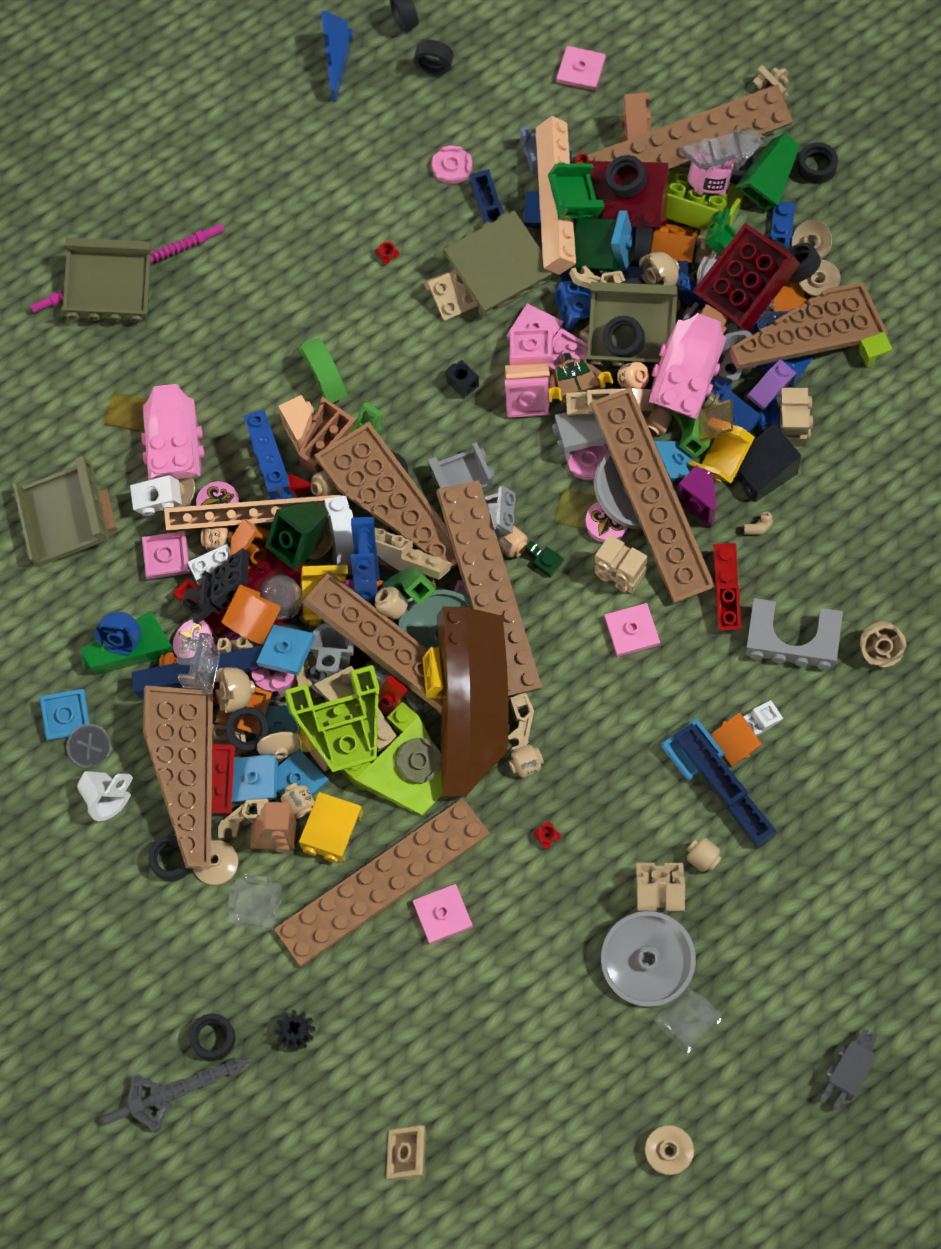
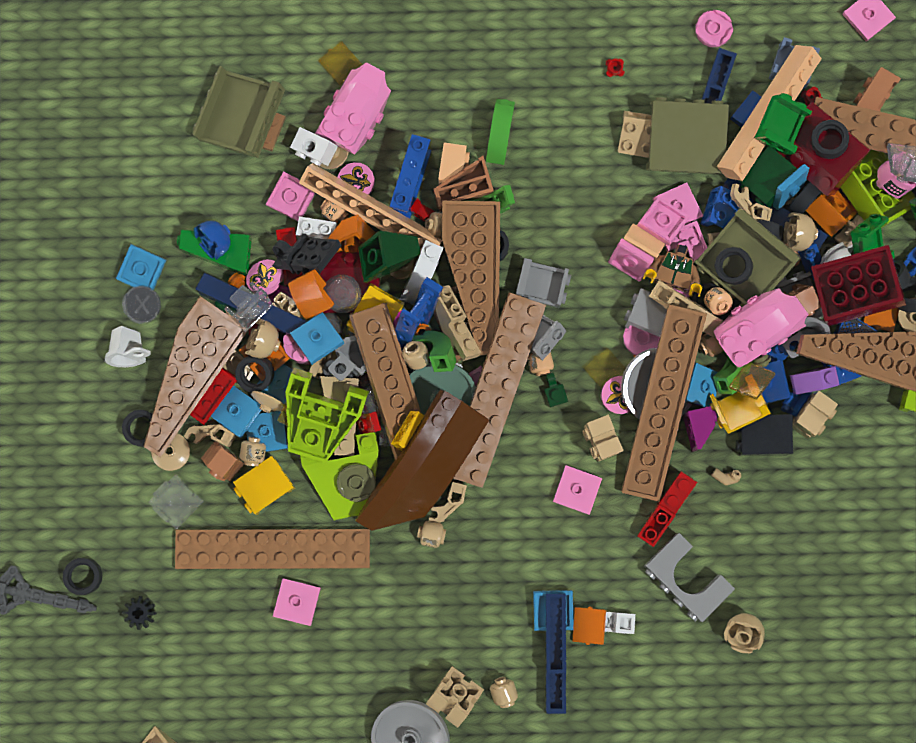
camera: 30 degrees right, 15 degrees up
black brick [446,360,479,399] -> none
red plate [533,822,561,849] -> none

